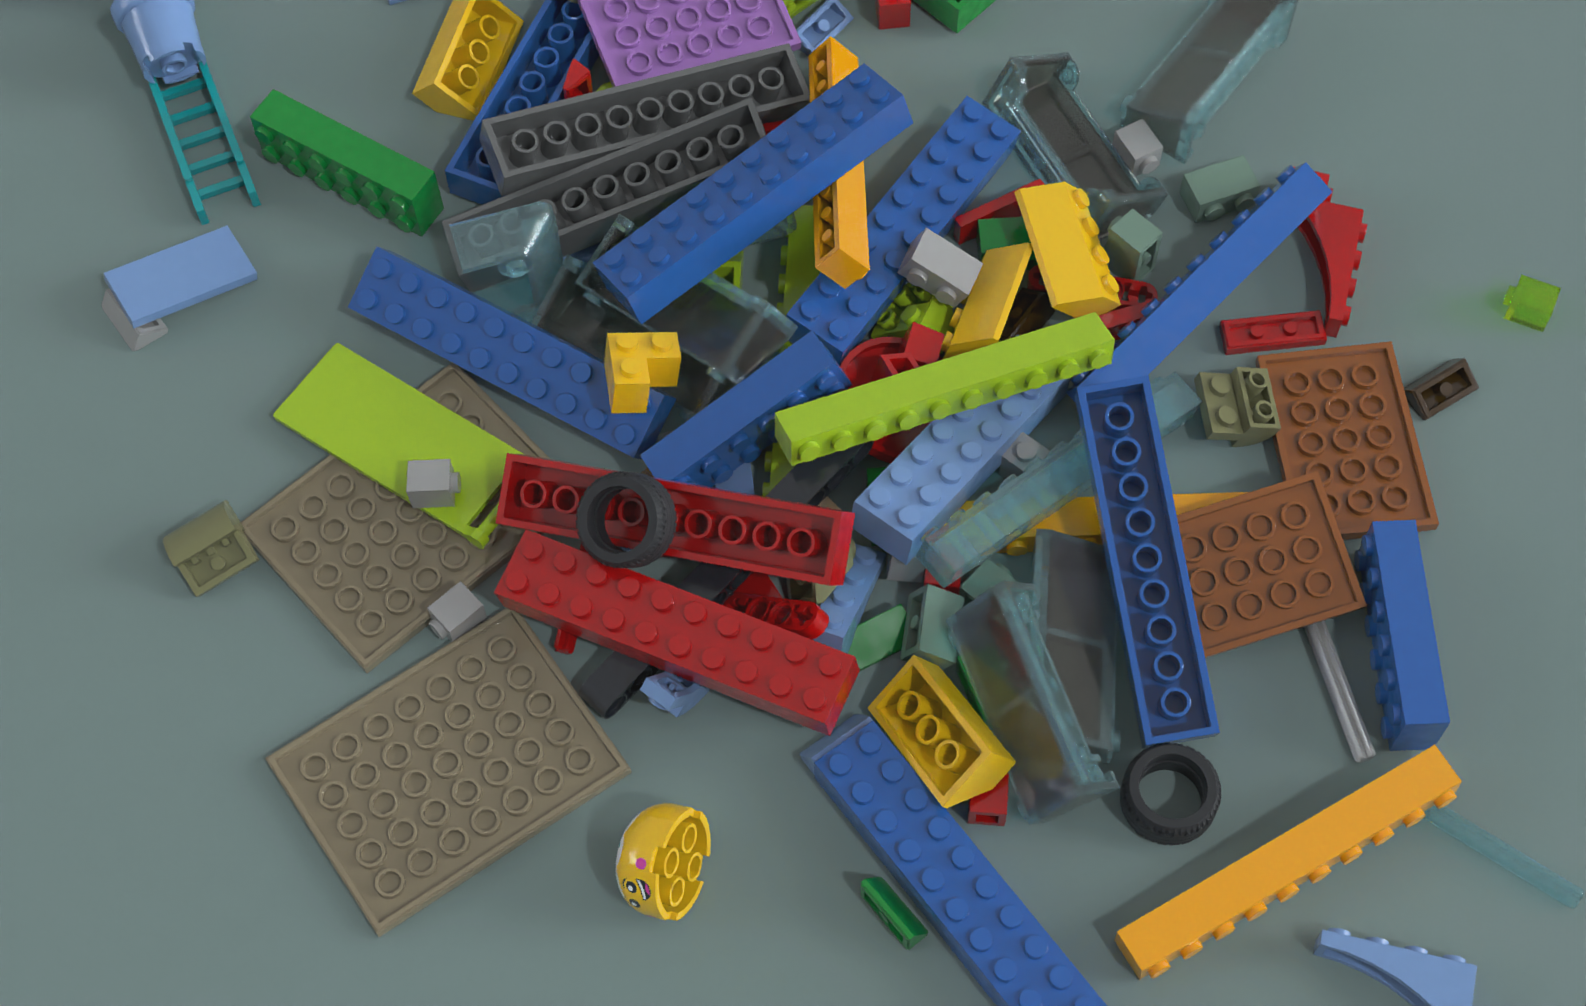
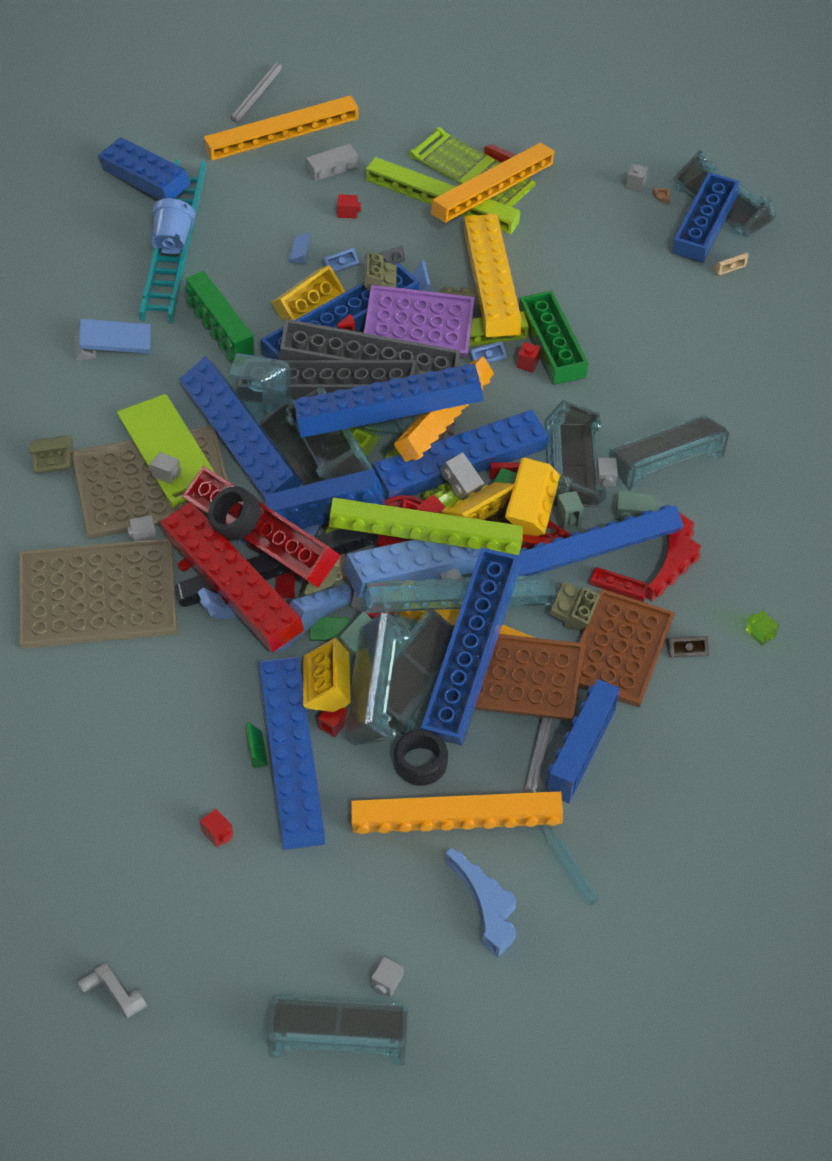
camera: 25 degrees right, 10 degrees down
yellow brick [604,332,681,413] -> none
yellow cylinder [616,803,711,921] -> none
red beam [723,593,829,640] -> none

